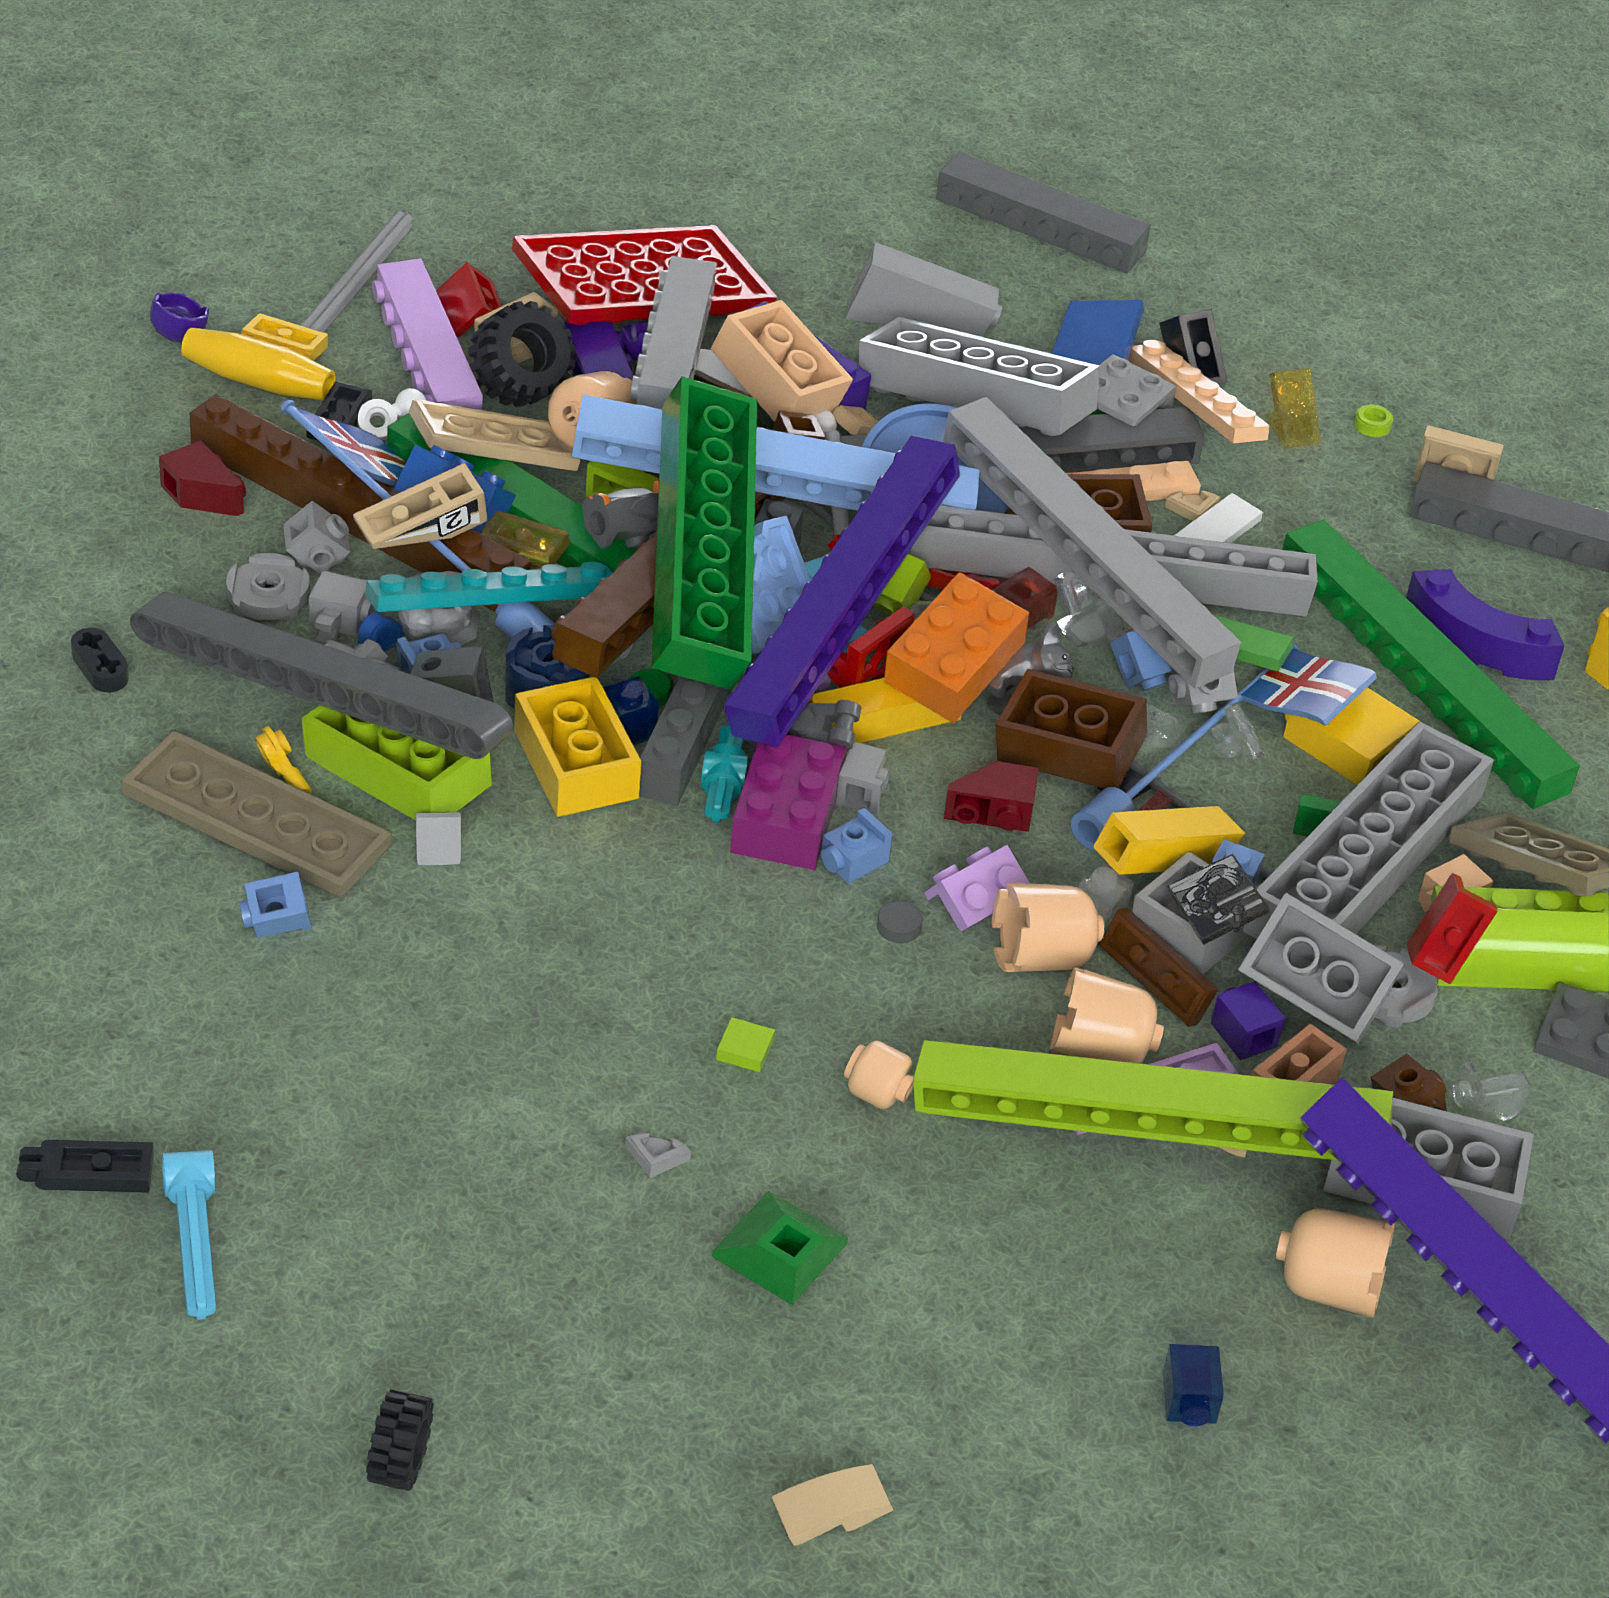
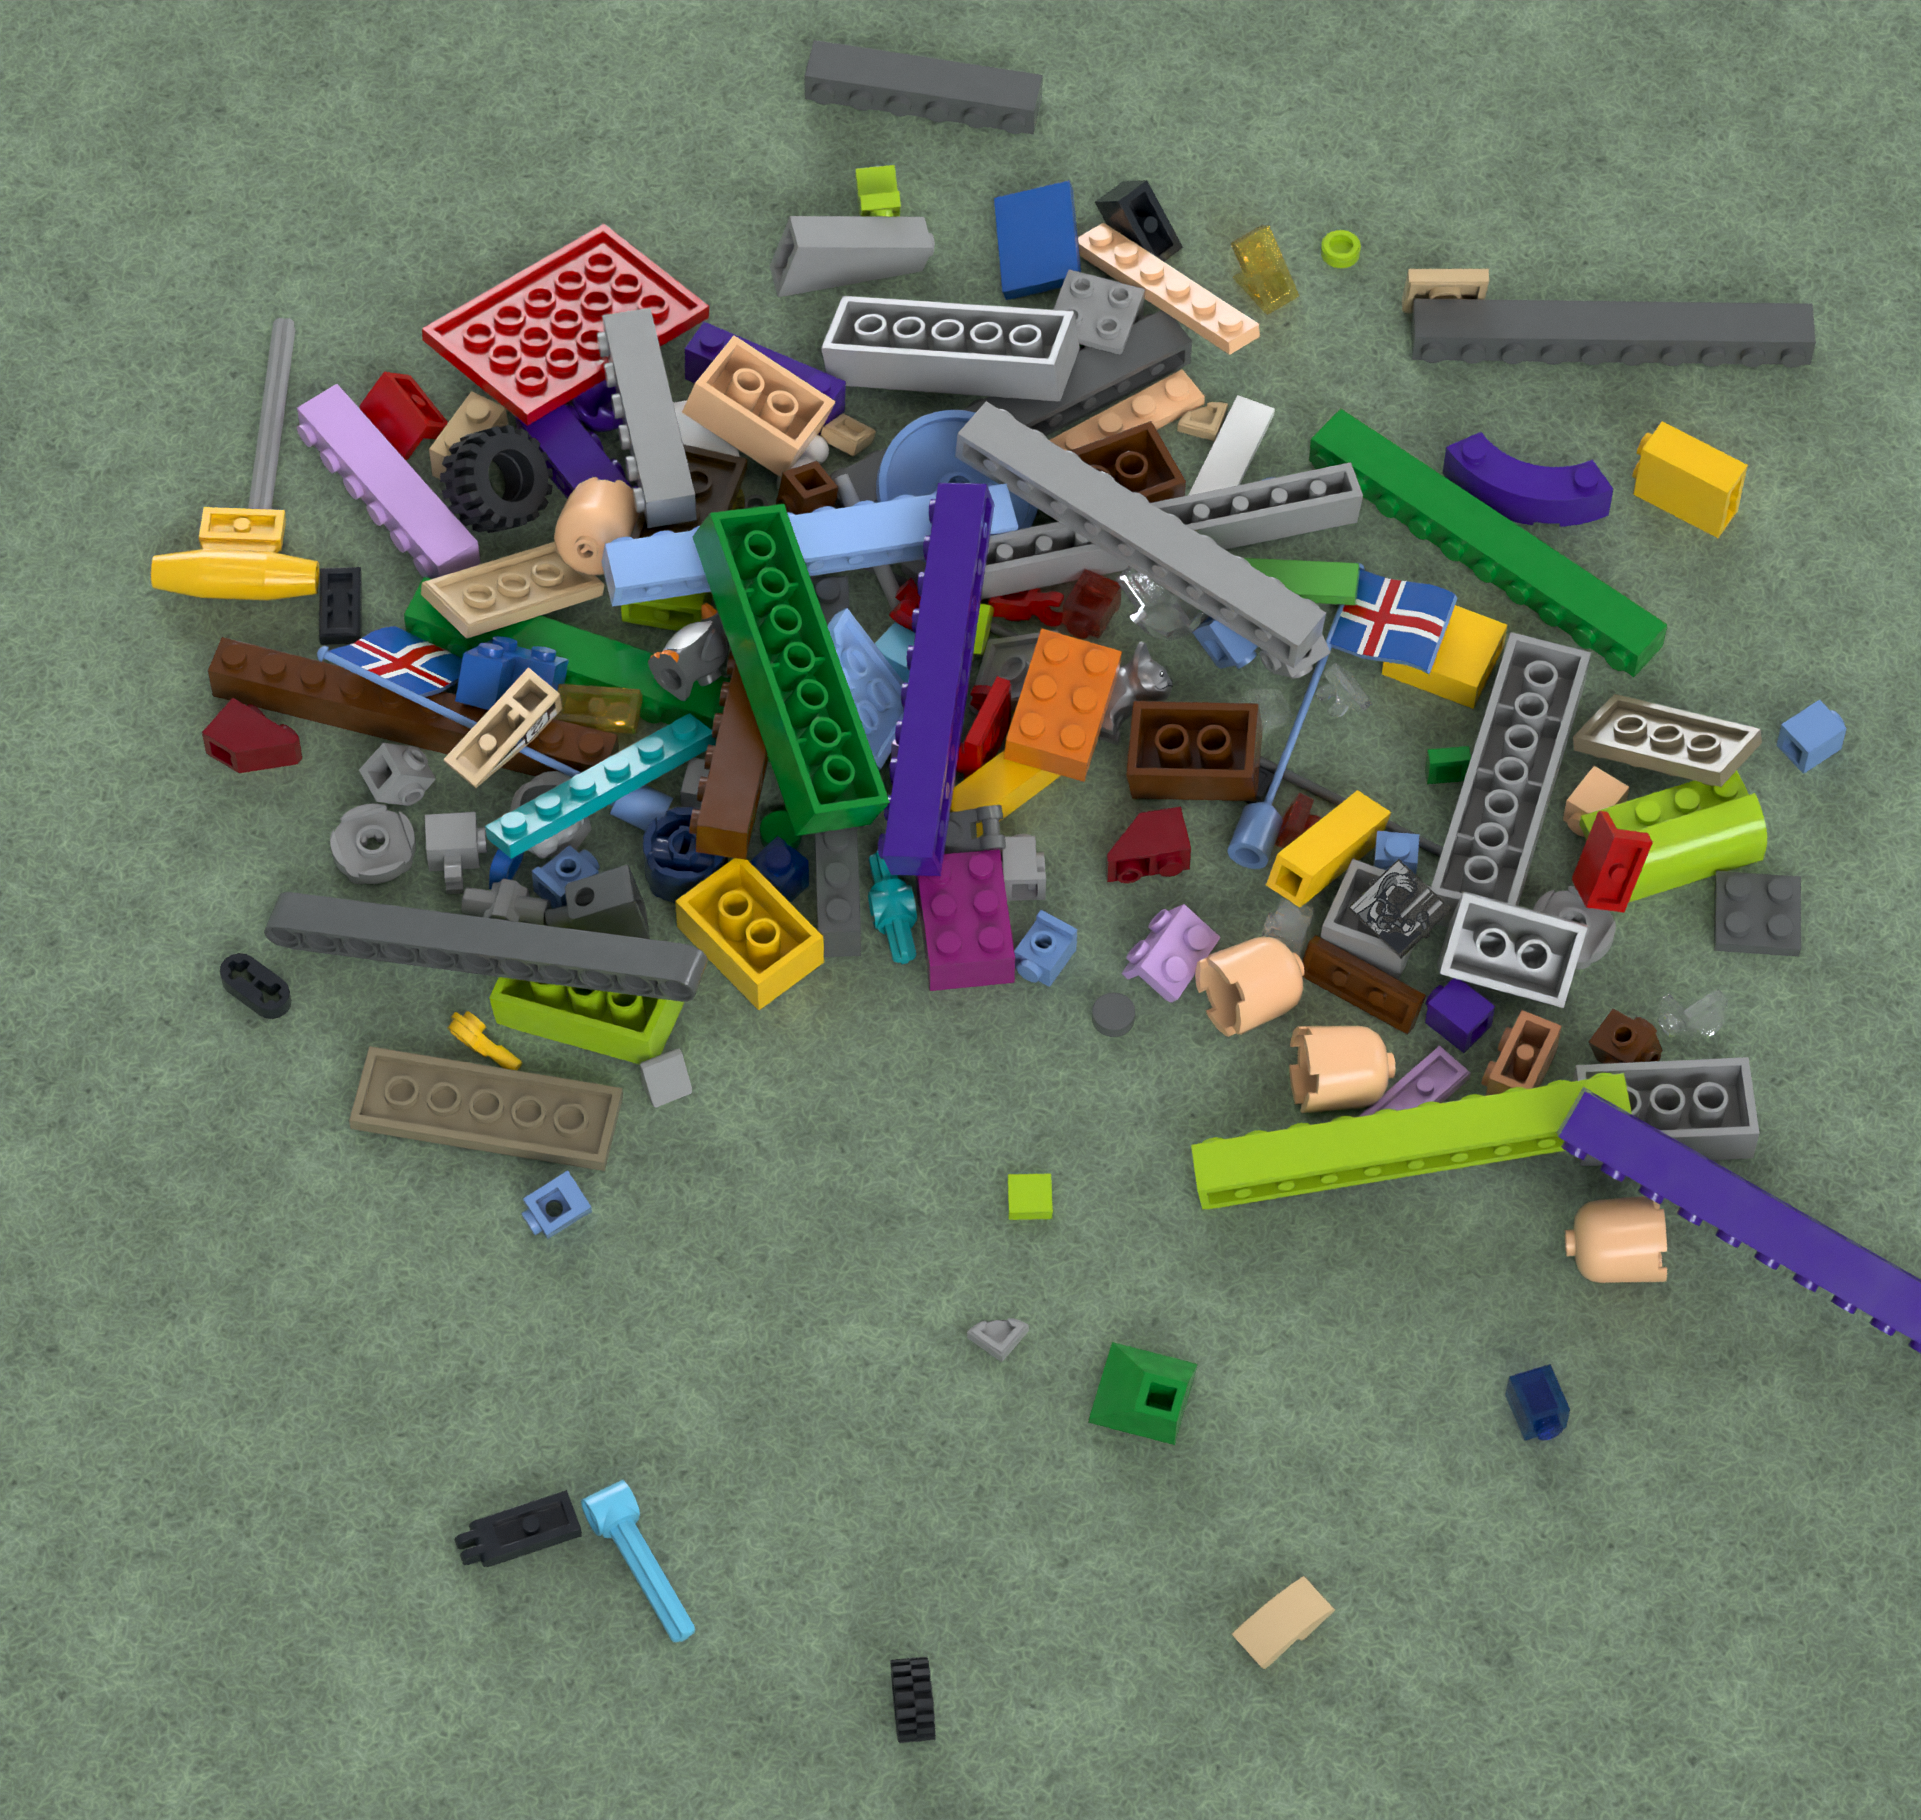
camera: 15 degrees left, 15 degrees up
dark purple hair [150,292,209,343] -> none
white plate [357,388,426,440] -> none
light nougat head [844,1040,914,1109] -> none
none -> lime brick [855,165,901,217]

